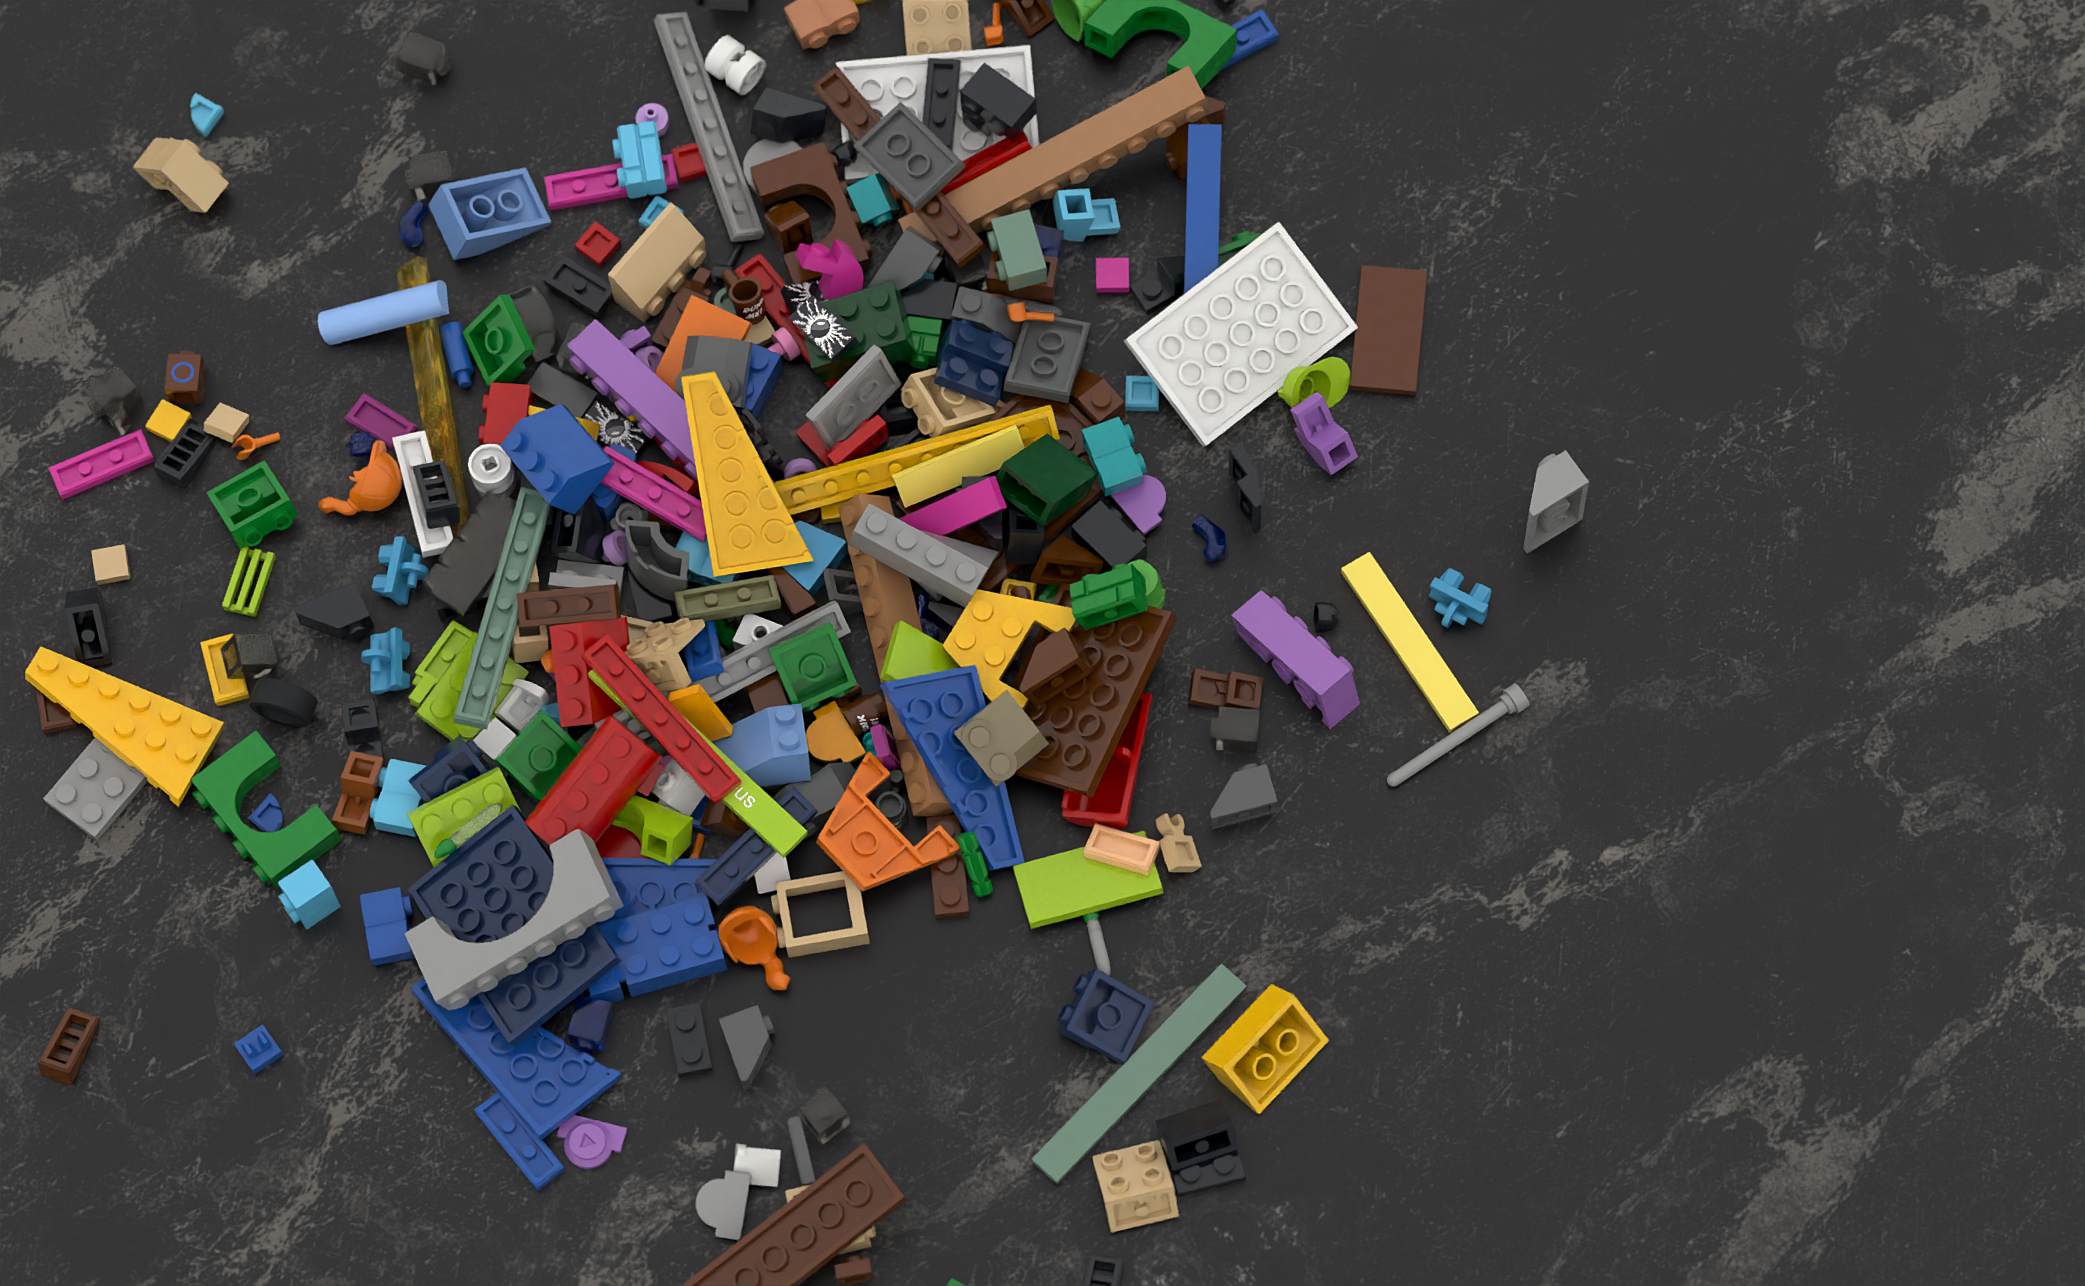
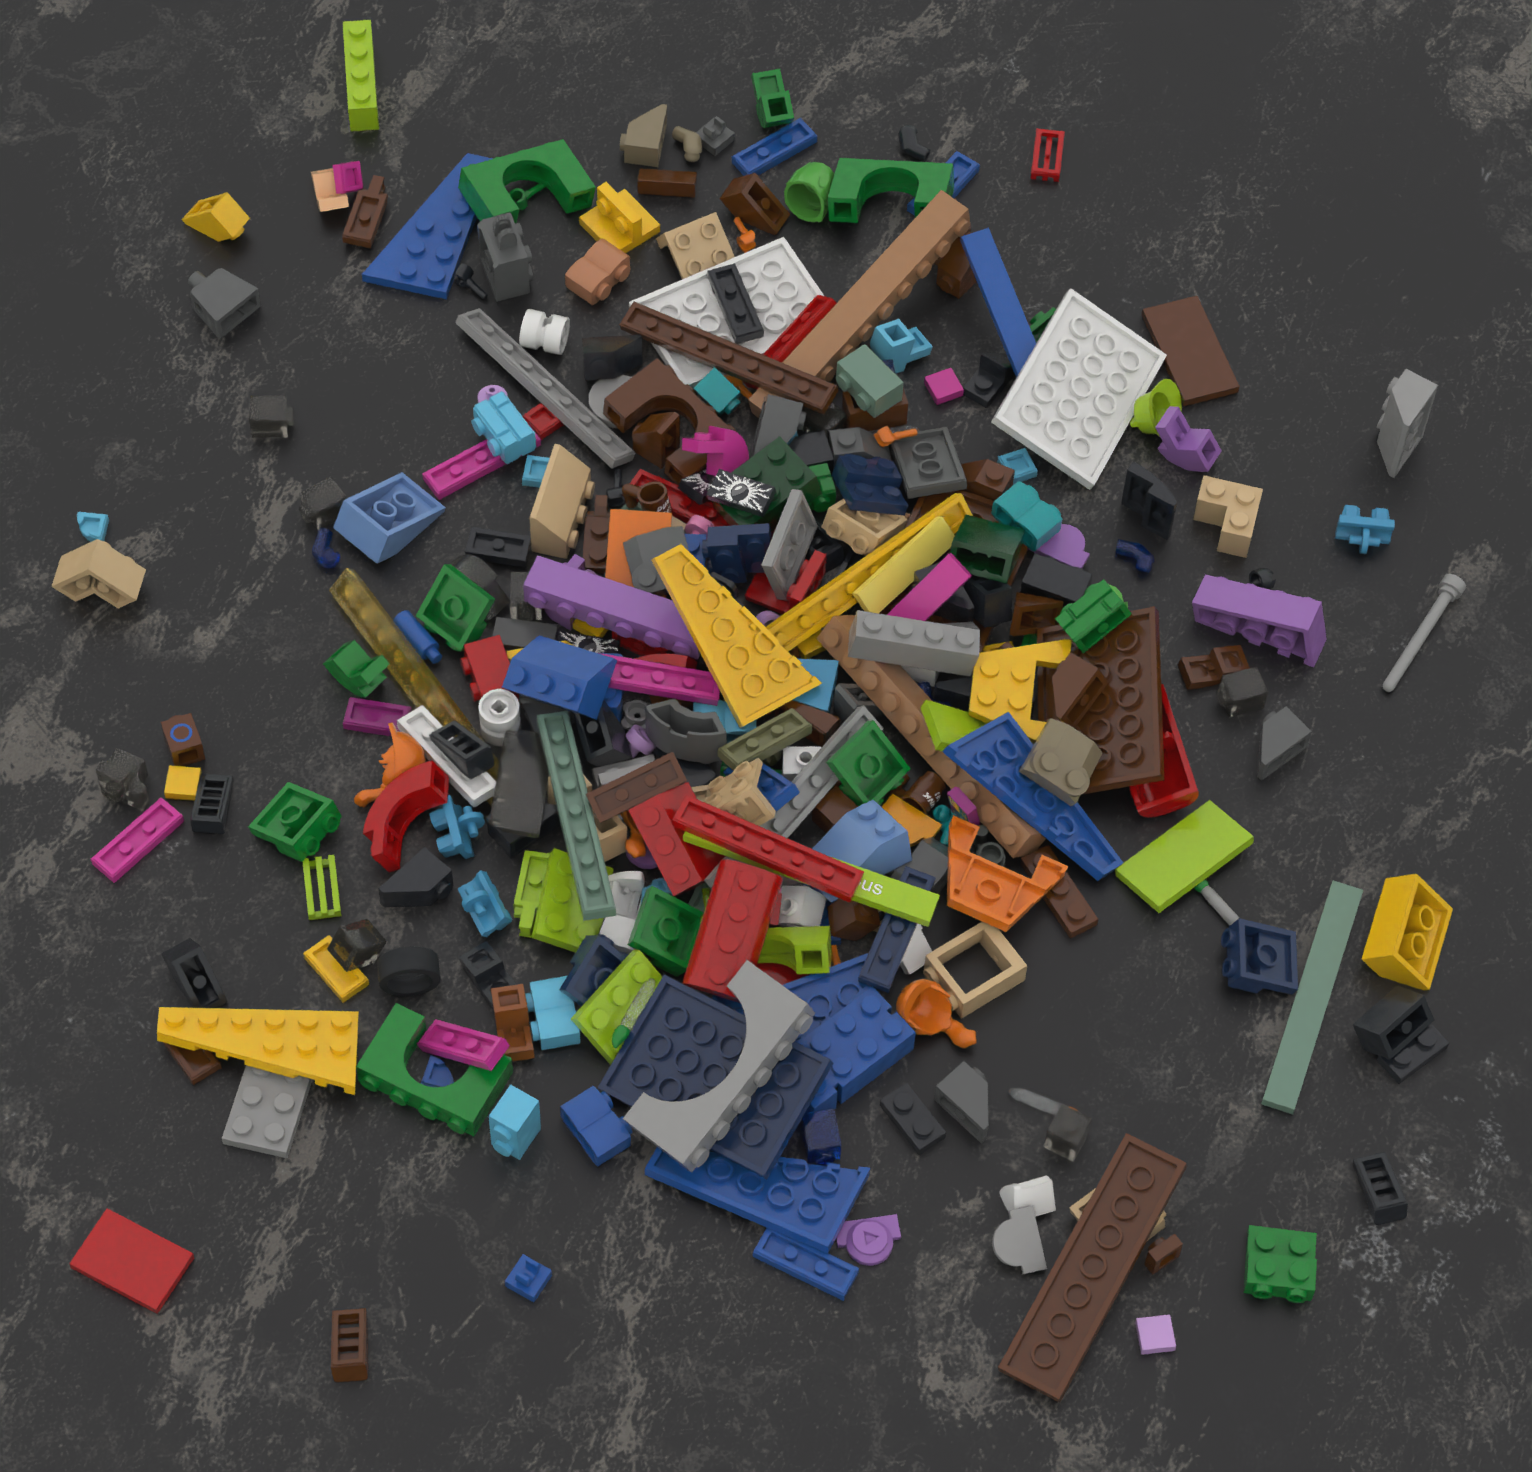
camera: 30 degrees left, 10 degrees down
tan tile [91,544,131,585] -> none
tan tile [204,403,249,443] -> none
orange hand [232,432,280,460] -> none
light blue brick [318,280,449,345] -> none
clear blue plate [346,432,378,457] -> none
red tile [574,222,621,269] -> none
light orange tile [668,684,733,742] -> none
dark grey tile [787,1116,815,1186] -> none
black hinge [831,139,858,167] -> none
dark grey tile [853,102,966,211] -> none
green axle [957,831,993,897] -> none
black brick [960,63,1037,141] -> none
light nougat tile [1083,823,1160,876] -> none
tan bracket [1093,1141,1179,1233] -> none
tan plate [1156,814,1202,872] -> none
light yellow tile [1341,552,1479,733] -> none
none -> green brick [323,640,390,698]
none -> red arch [363,760,449,873]
none -> dark pink tile [417,1019,510,1071]
none -> dark blue plate [702,523,772,583]
none -> clear piece [1009,1088,1086,1123]
none -> red tile [1031,128,1065,182]
none -> tan brick [1193,475,1263,558]

